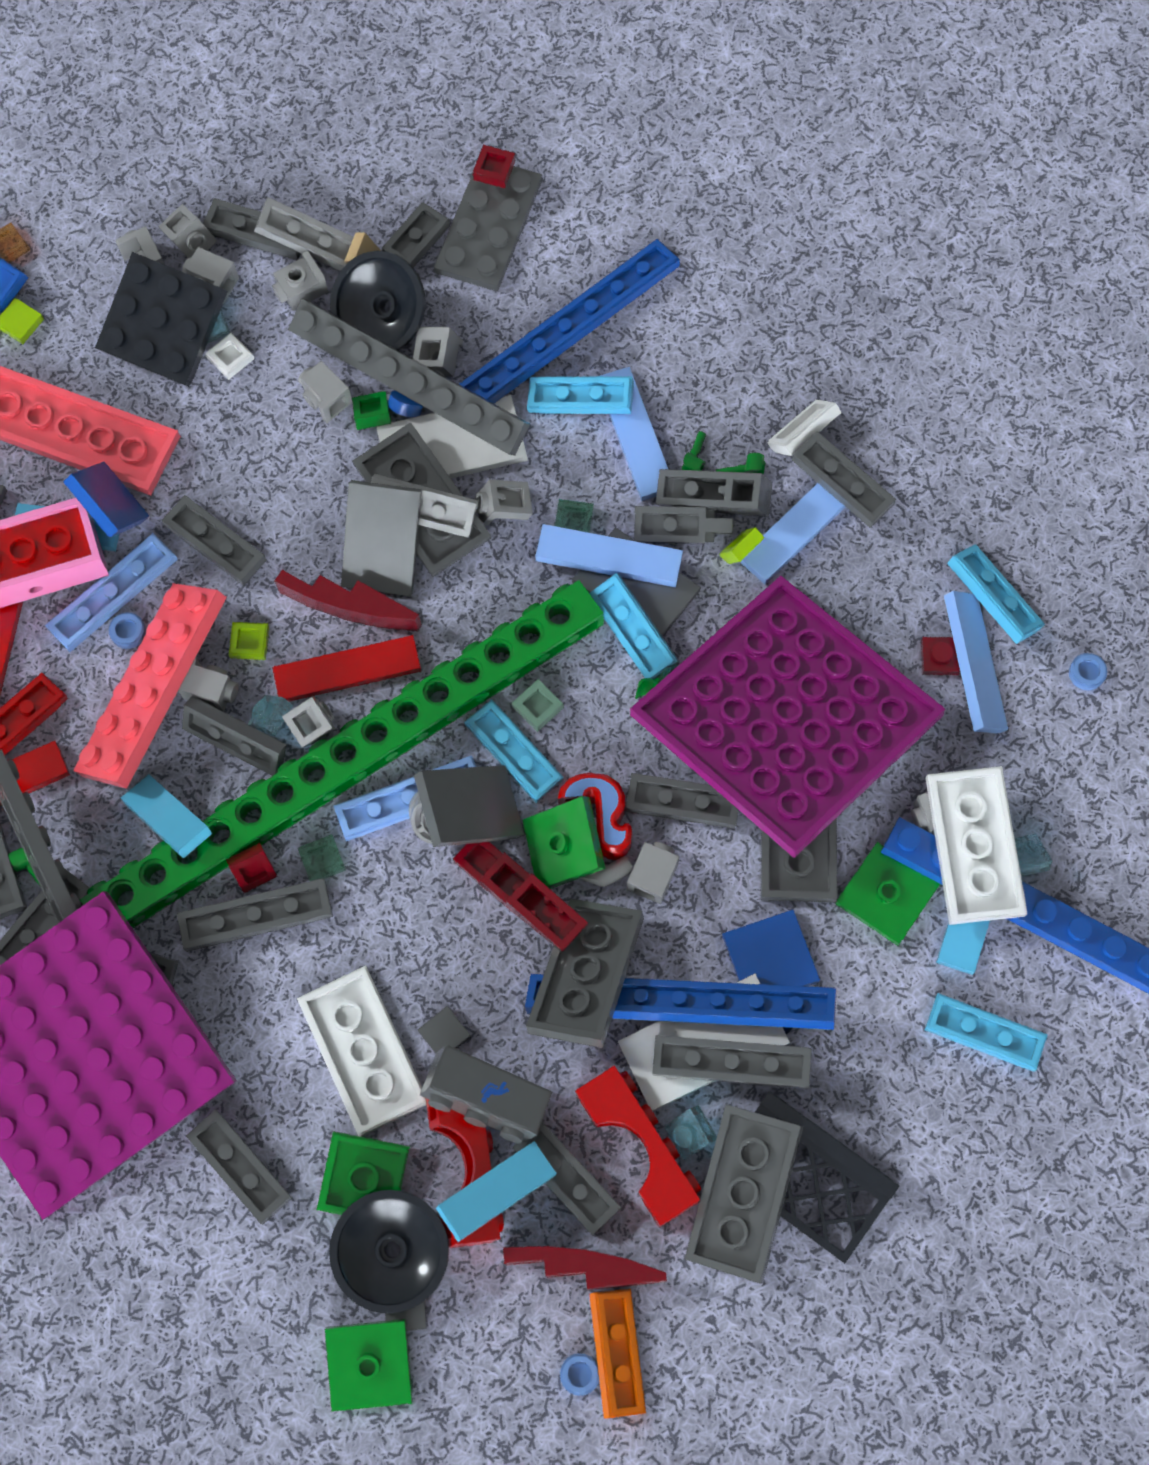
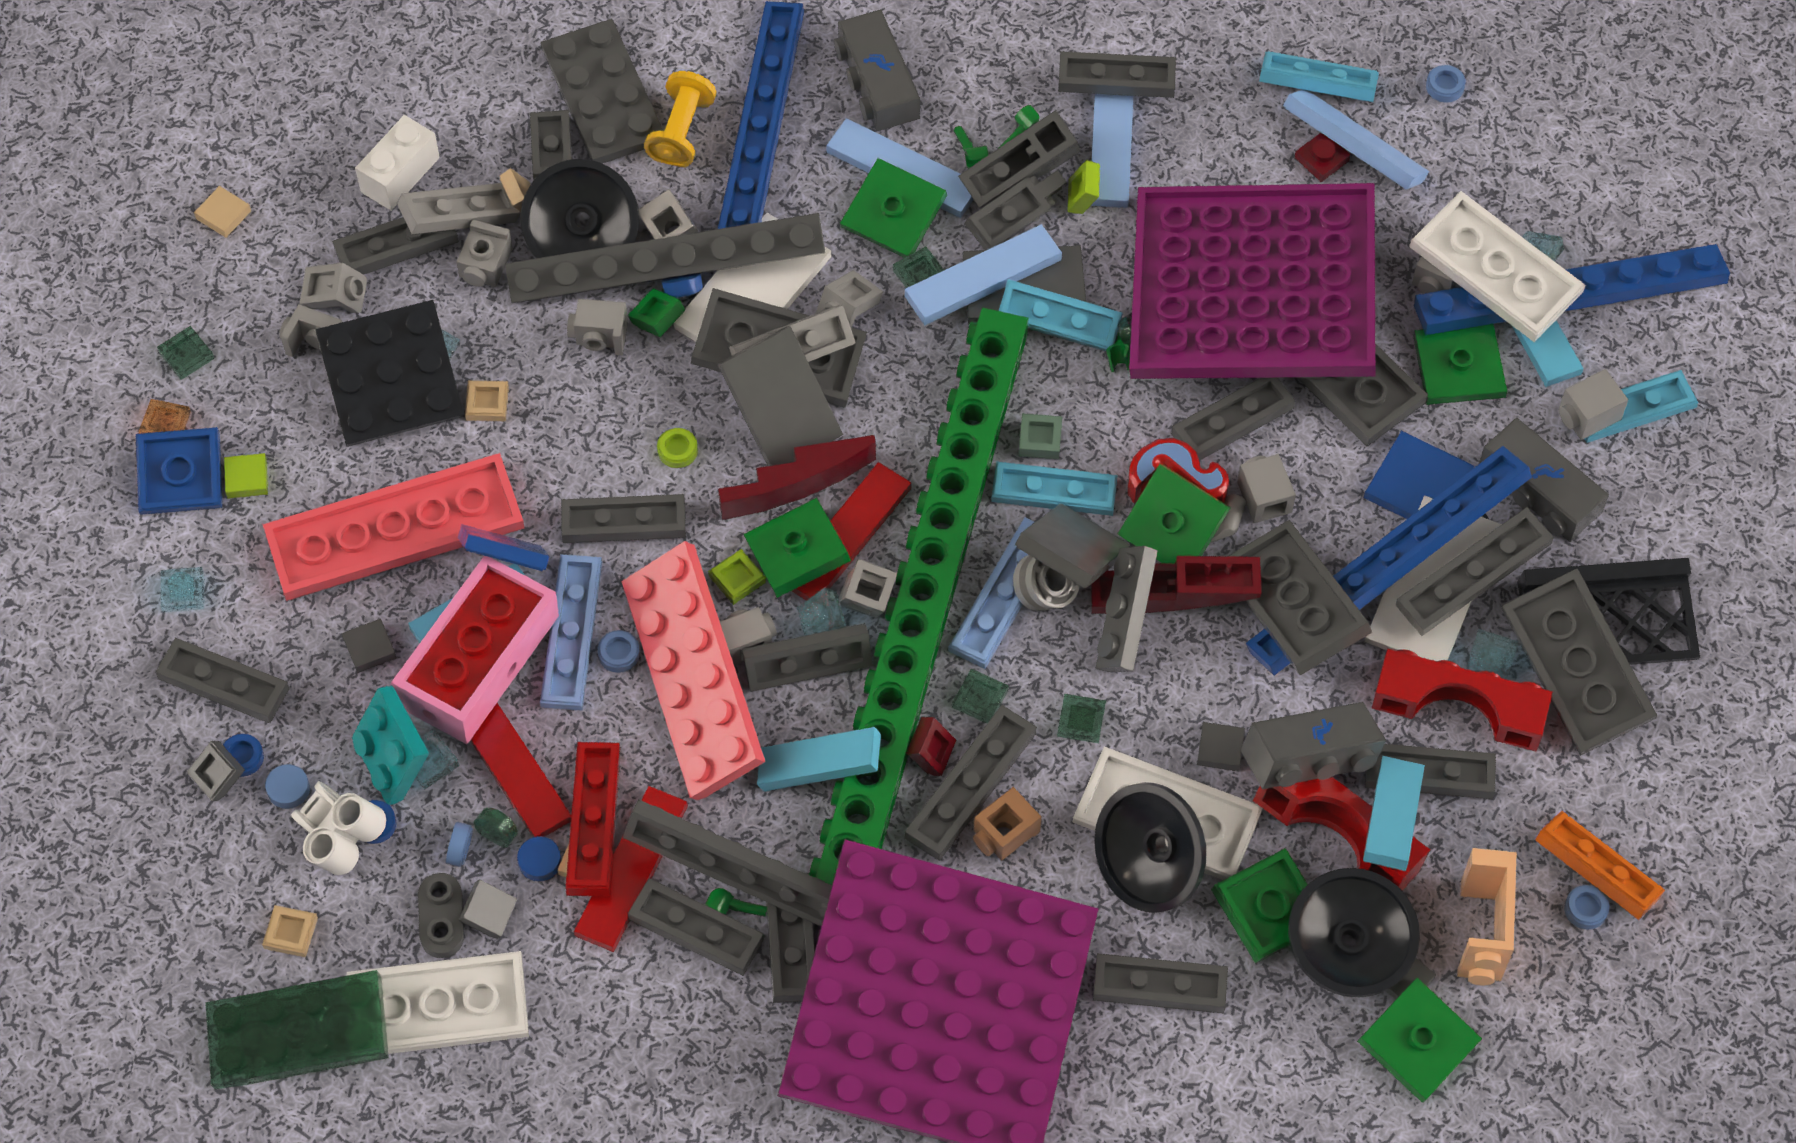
camera: 45 degrees left, 10 degrees down
light grey brick [182,247,239,305] -> none
white tile [205,333,255,380] -> none
dark red plate [472,145,516,188] -> none
dark red slope [503,1246,667,1290] -> none
medium azure tile [527,376,634,414] -> none
white tile [767,400,842,456] -> none
none -> clear green tile [157,326,214,380]
none -> tan tile [194,186,251,238]
none -> white brick [355,115,440,211]
none -> tan tile [465,380,509,421]
none -> yellow hose [644,71,717,167]
none -> lime tile [657,428,698,468]
none -> green plate [743,498,851,598]
none -> dark grey brick [833,9,920,132]
none -> green plate [840,158,947,260]
none -> medium nougat brick [973,787,1042,861]
none -> clear green tile [1057,694,1106,744]
none -> black dish [1094,782,1207,913]
none -> dark grey plate [1095,546,1158,673]
none -> light nougat panel [1457,848,1517,986]
none -> dark grey brick [1479,417,1609,542]
none -> light grey brick [1558,369,1629,440]

